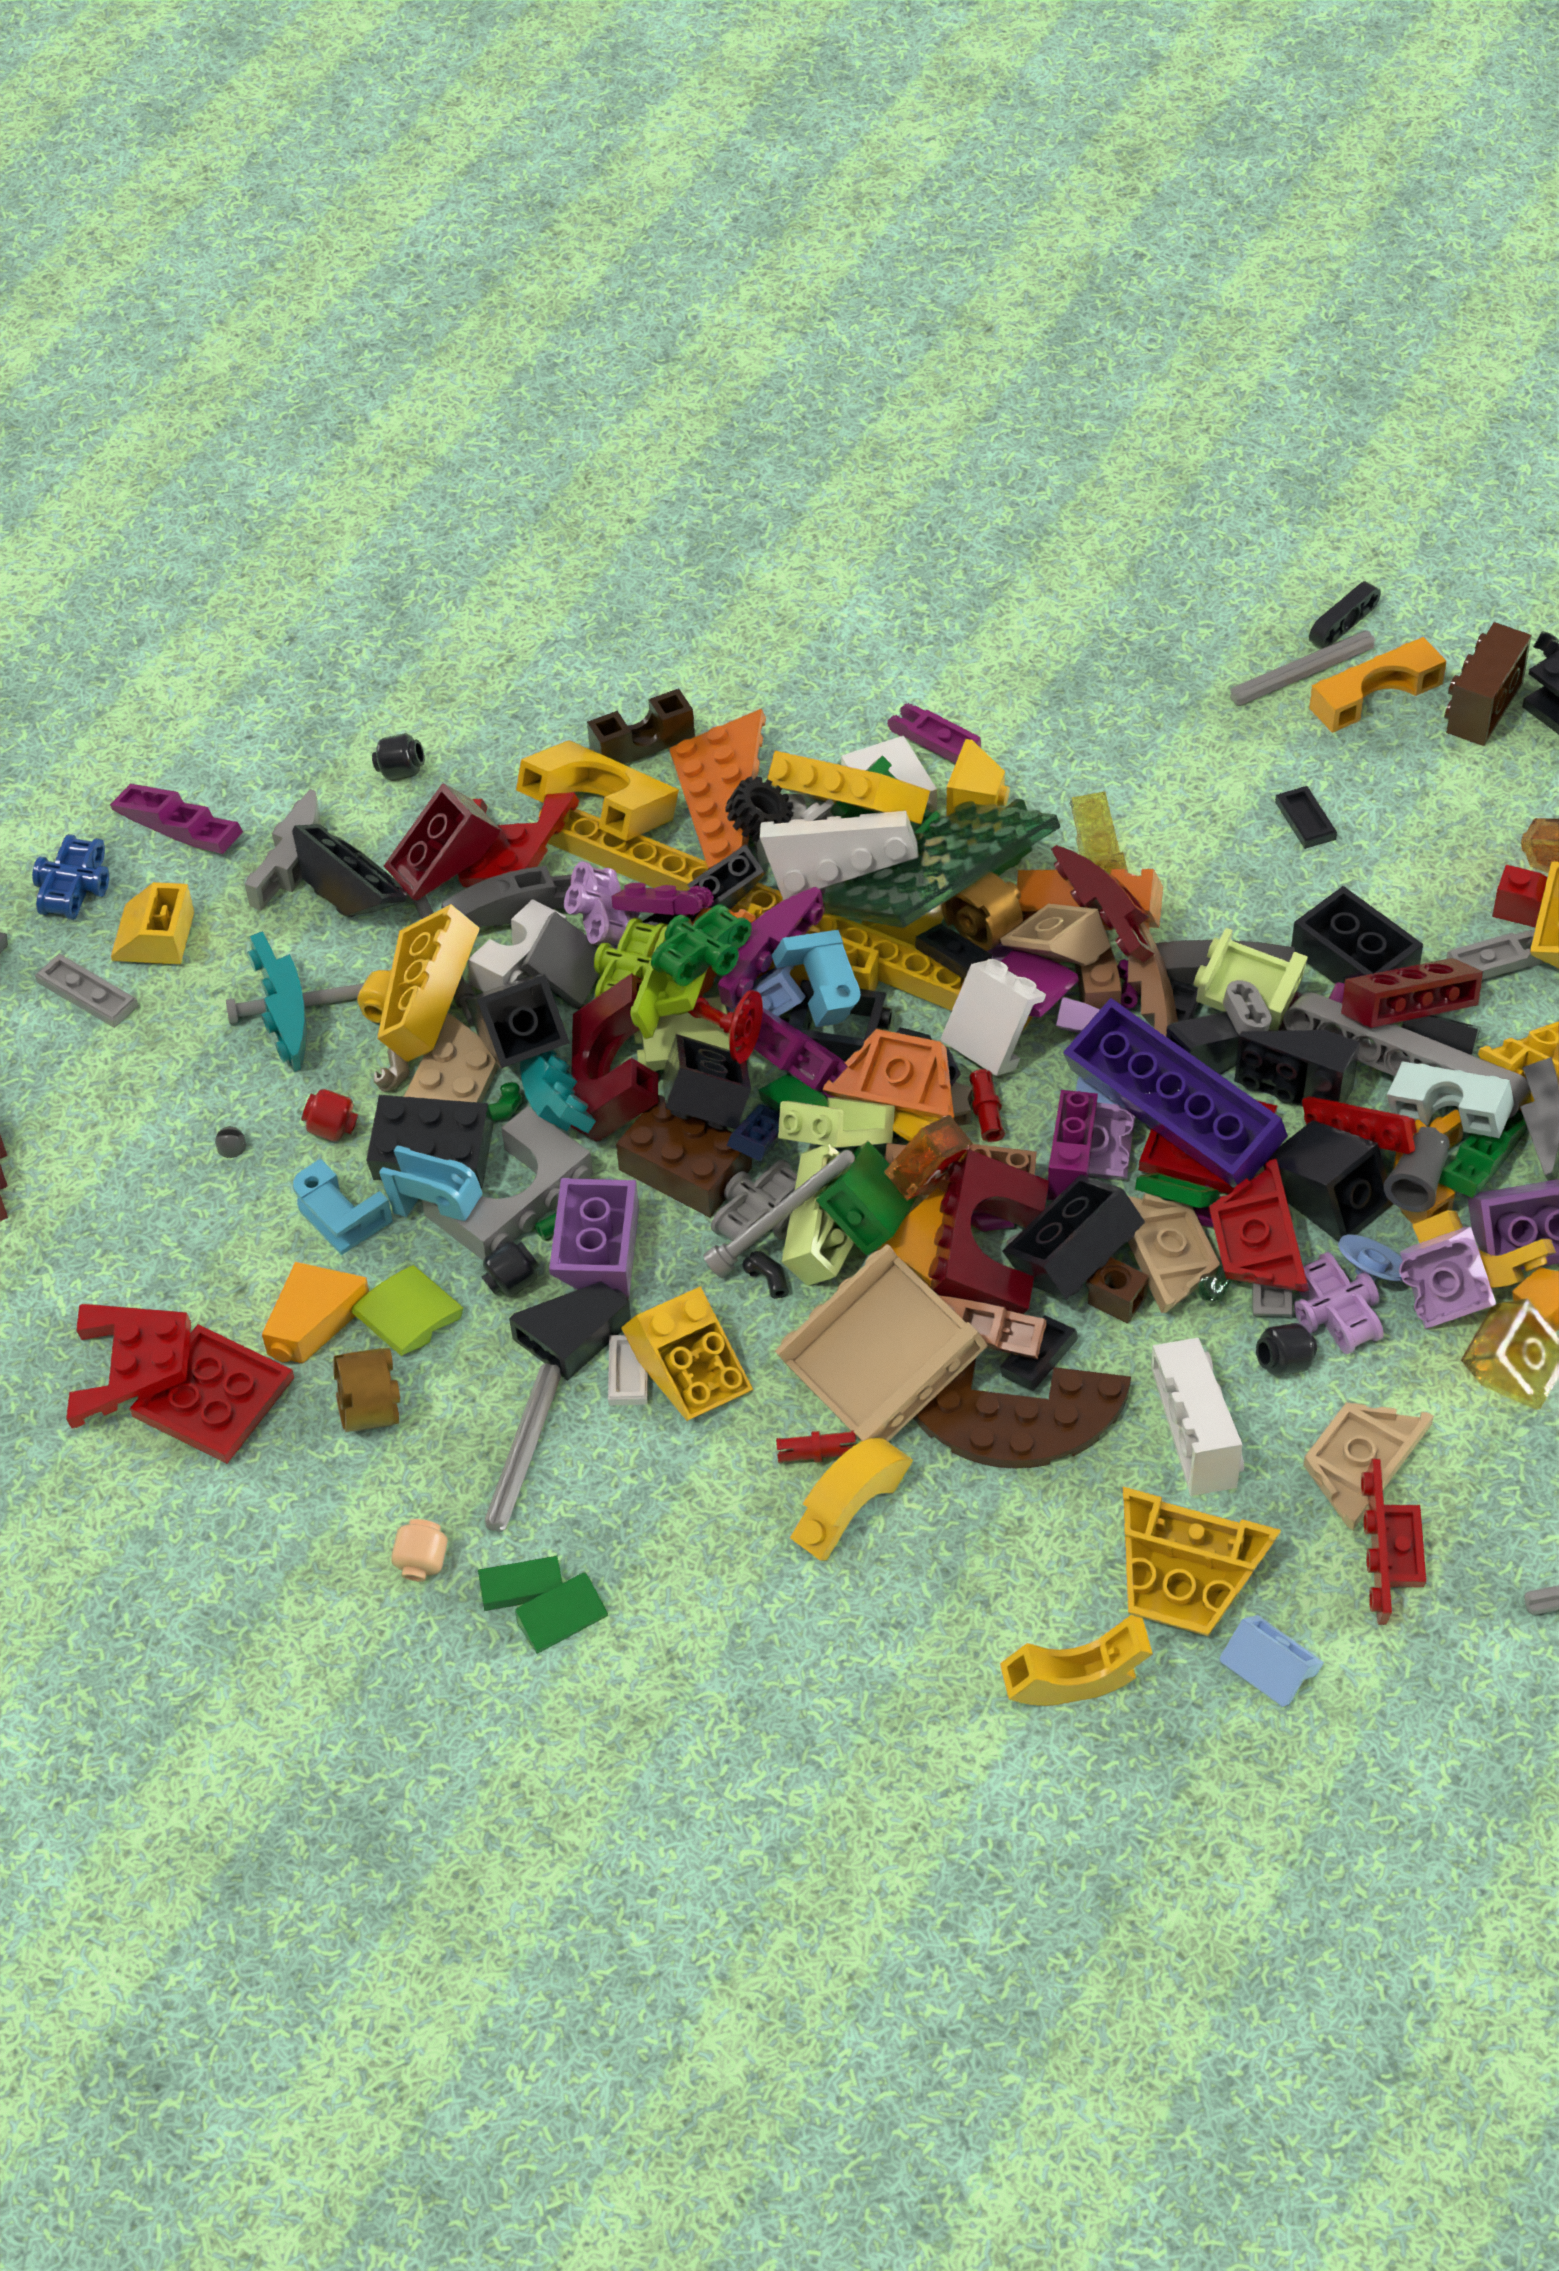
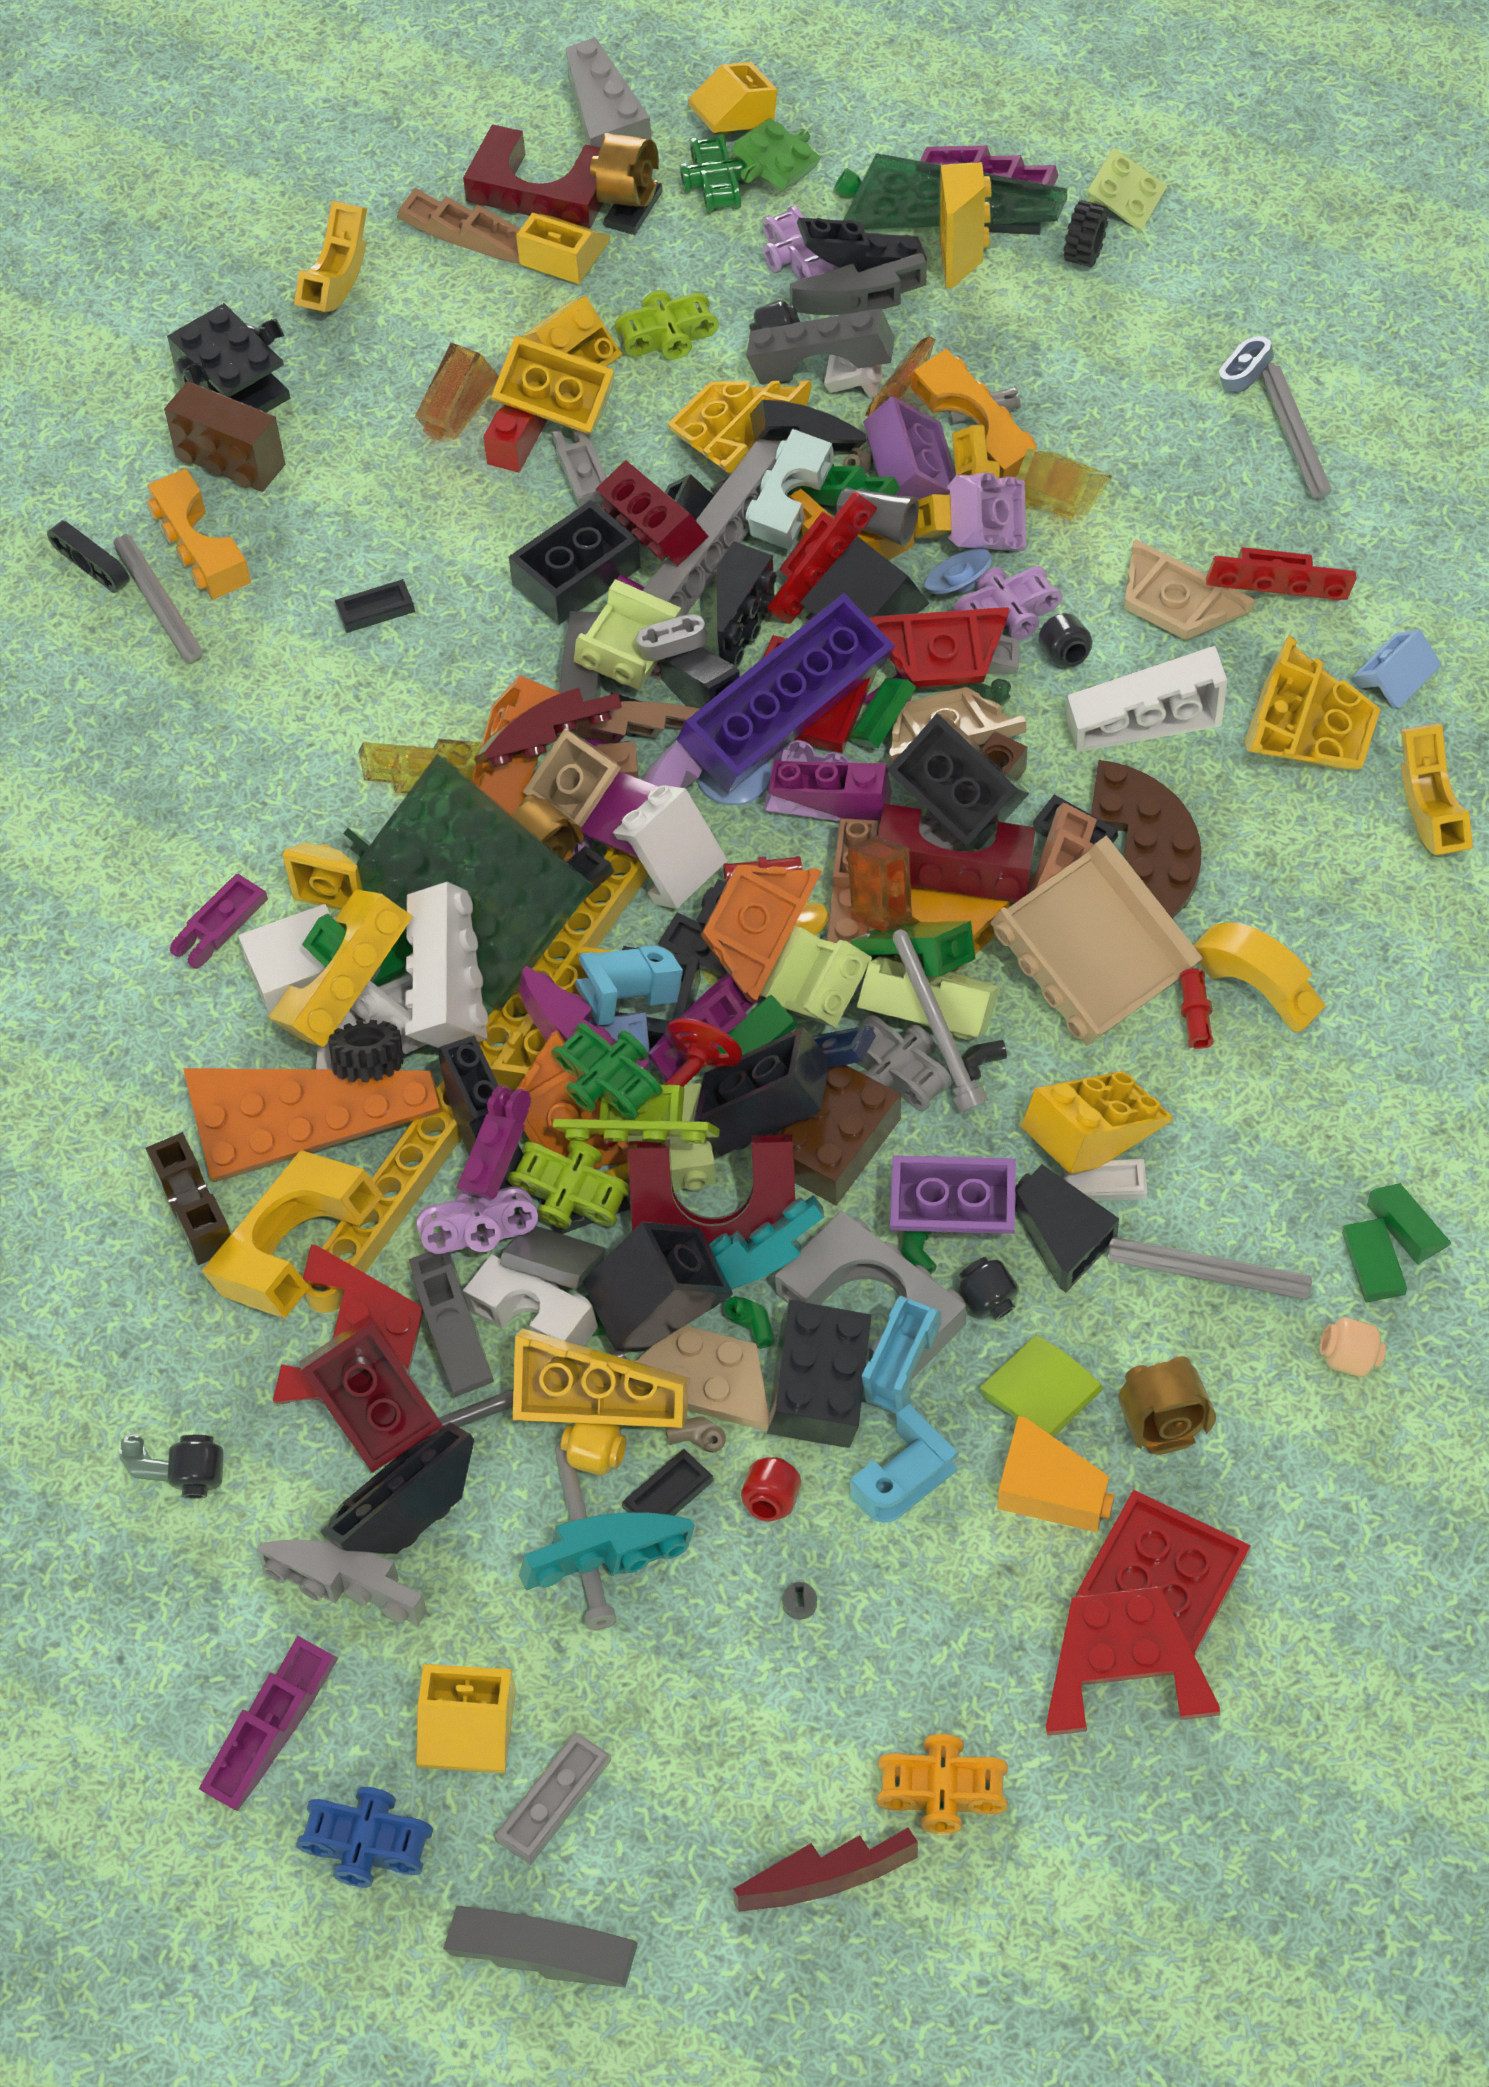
camera: 90 degrees left, 5 degrees up
none -> sand green arm [119,1434,168,1482]
none -> black tile [622,1449,713,1516]
none -> dark tan arm [843,447,873,475]
none -> light orange axle [877,1734,1008,1834]

